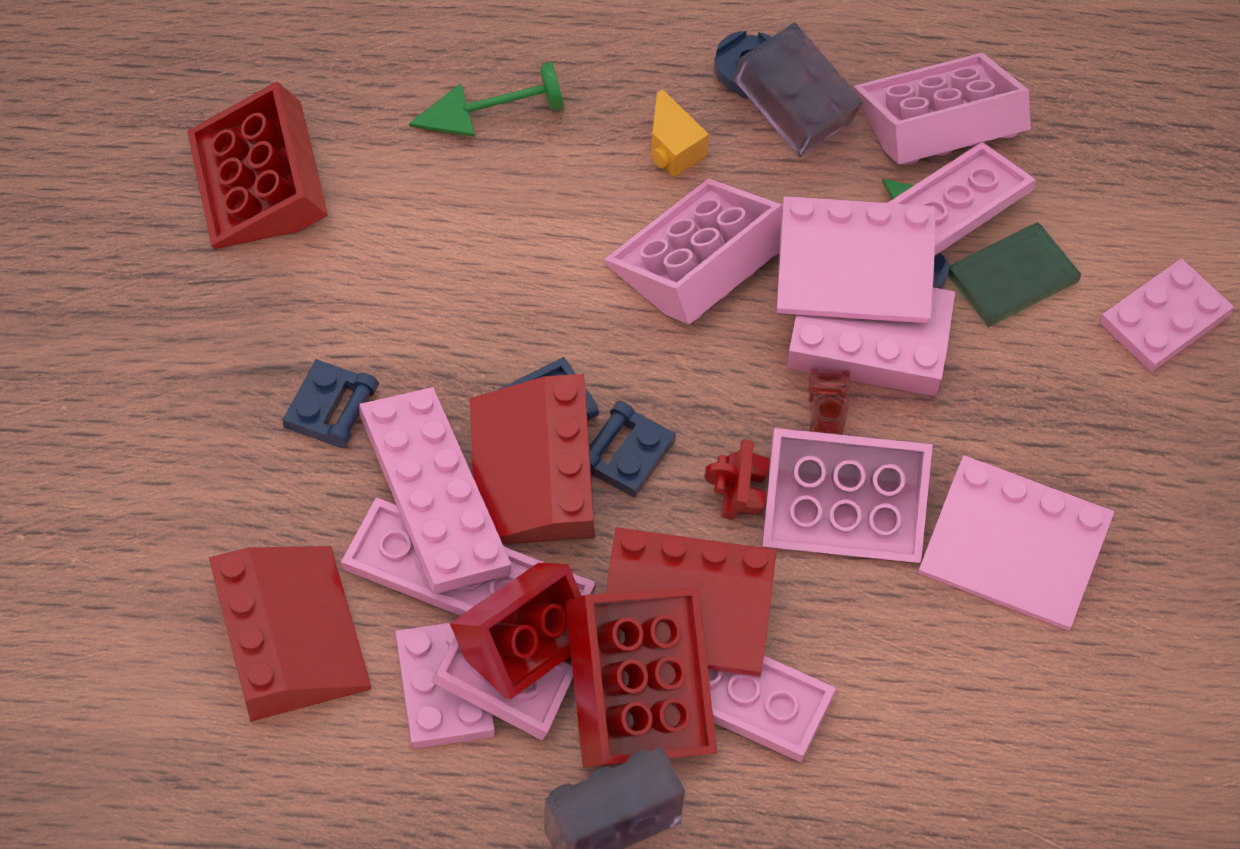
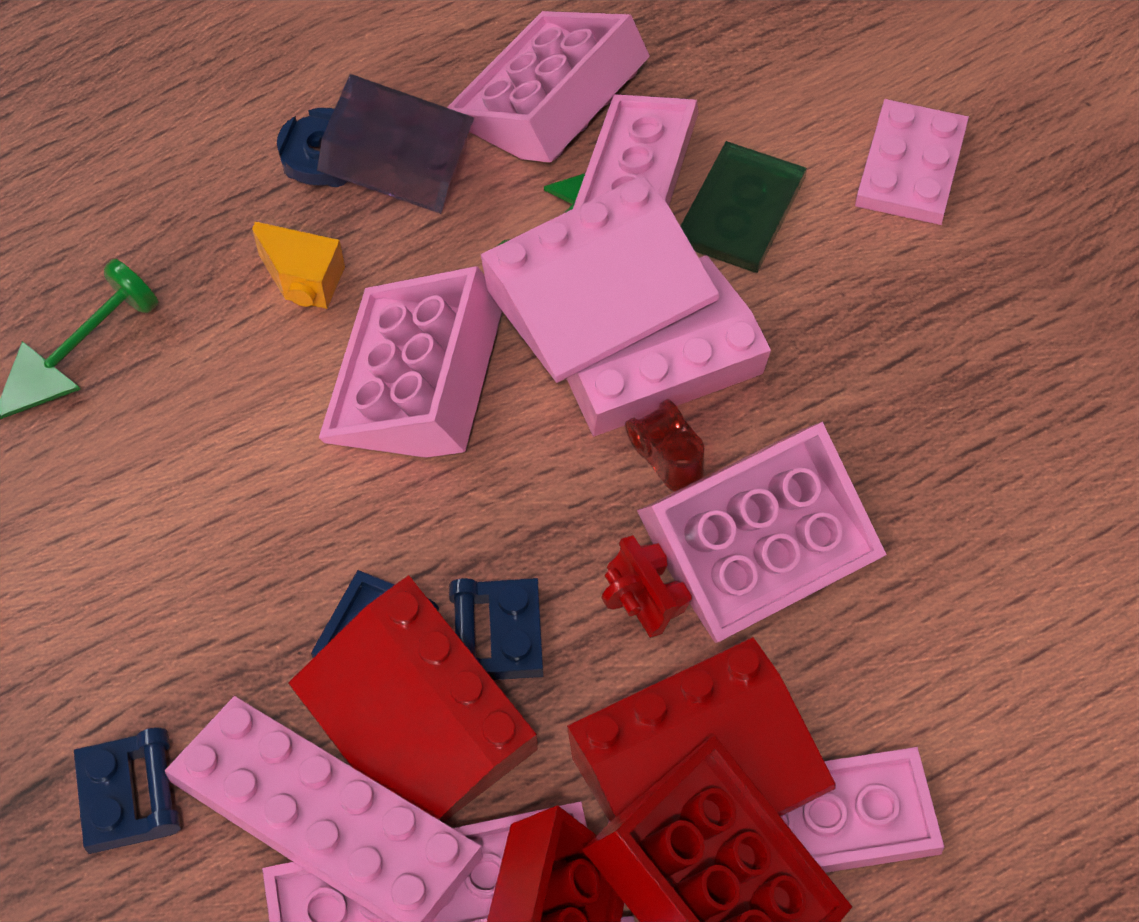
camera: 30 degrees left, 0 degrees up
bright pink slope [918,455,1115,631] -> none

